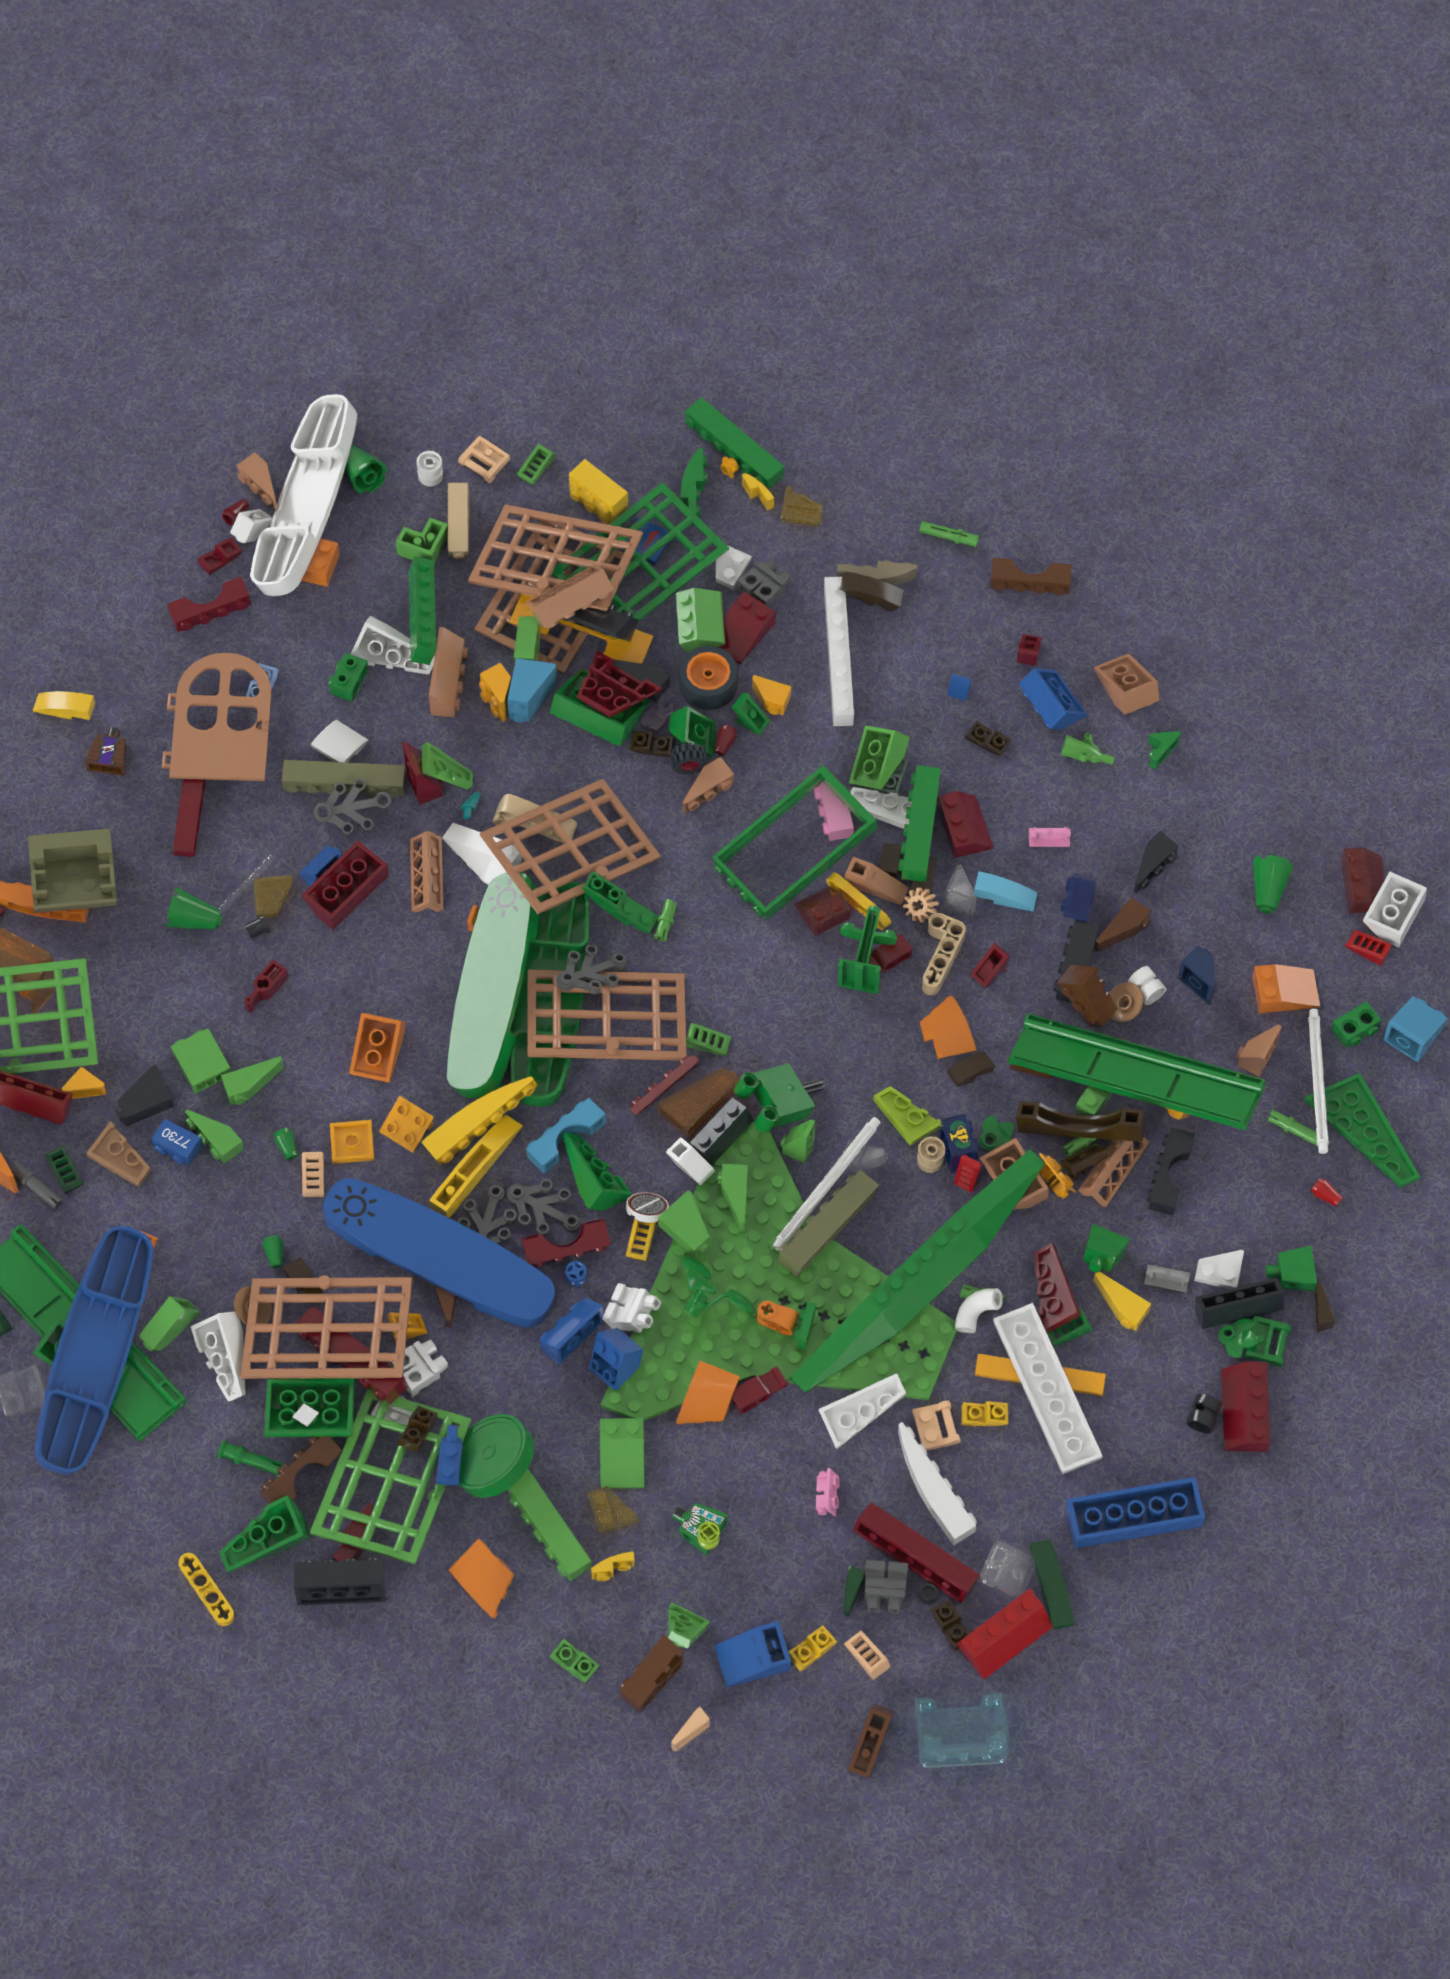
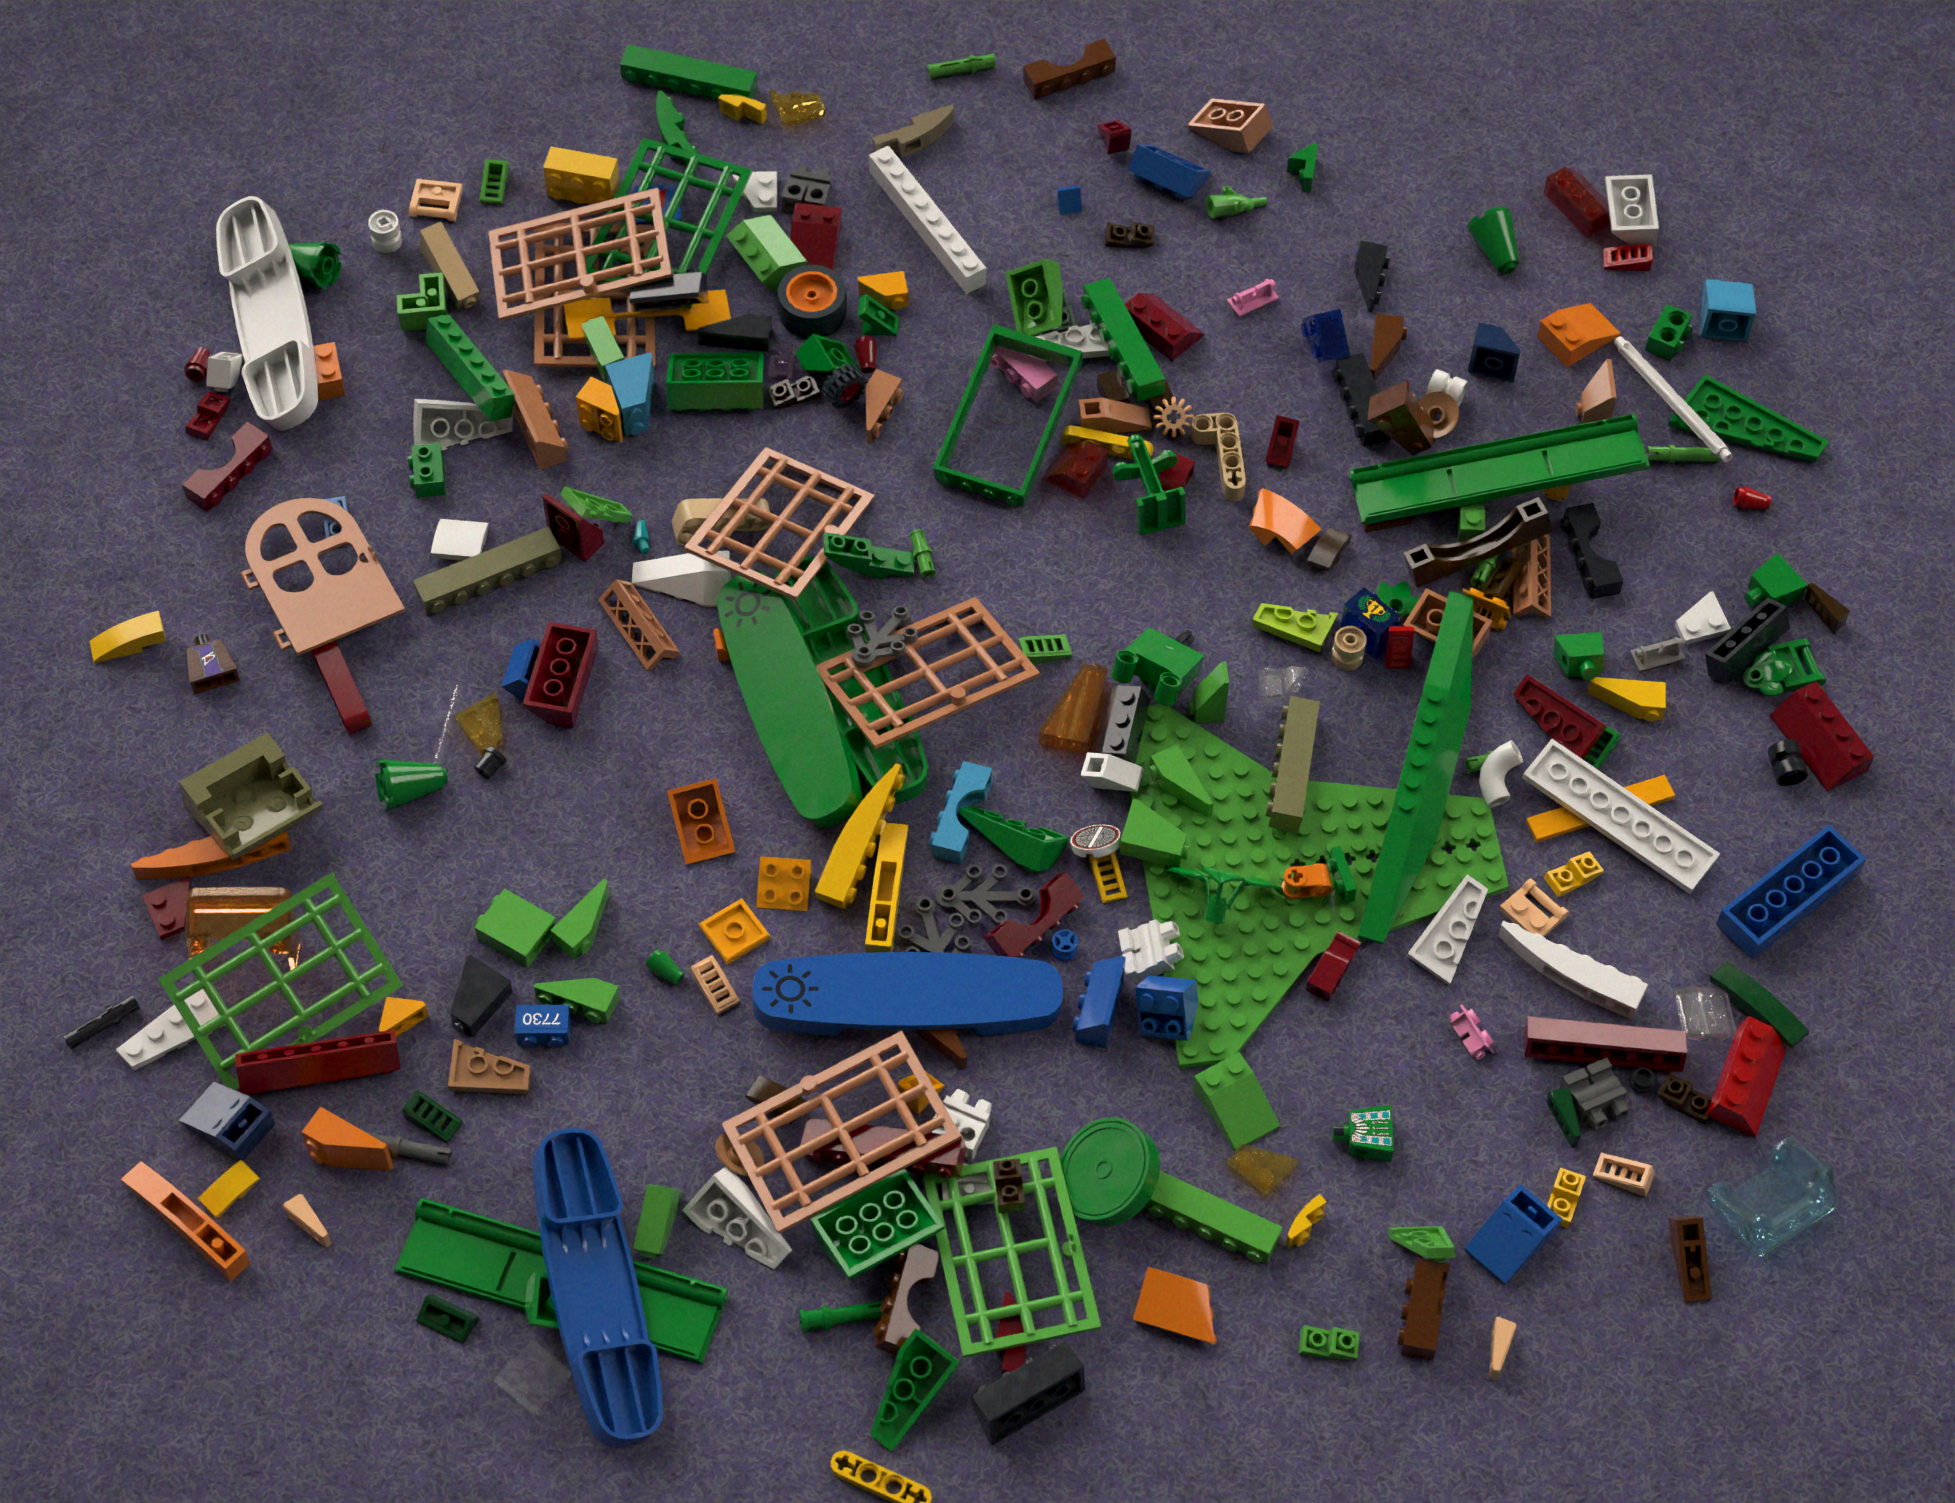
camera: 30 degrees left, 5 degrees down
nougat slope [237,452,278,510] -> none
dark red piece [244,959,289,1013] -> none
green cone [262,1235,283,1268] -> none
white sticker [293,1404,318,1426] -> none
dark grey plant [314,778,392,835] -> none
blue hinge [436,1425,463,1486] -> none
nougat slope [525,565,614,629] -> none
dark red wedge [577,650,662,717] -> none
dark red wing [630,1054,700,1116] -> none
orange slope [676,1361,740,1425] -> none
lime wheel [698,1522,720,1550] -> none
light orange plate [720,457,739,479] -> none
white piece [772,1117,881,1251] -> none
dark brown slope [840,572,904,612] -> none
clear slope [944,864,976,918] -> none
medium azure slope [974,871,1037,912] -> none

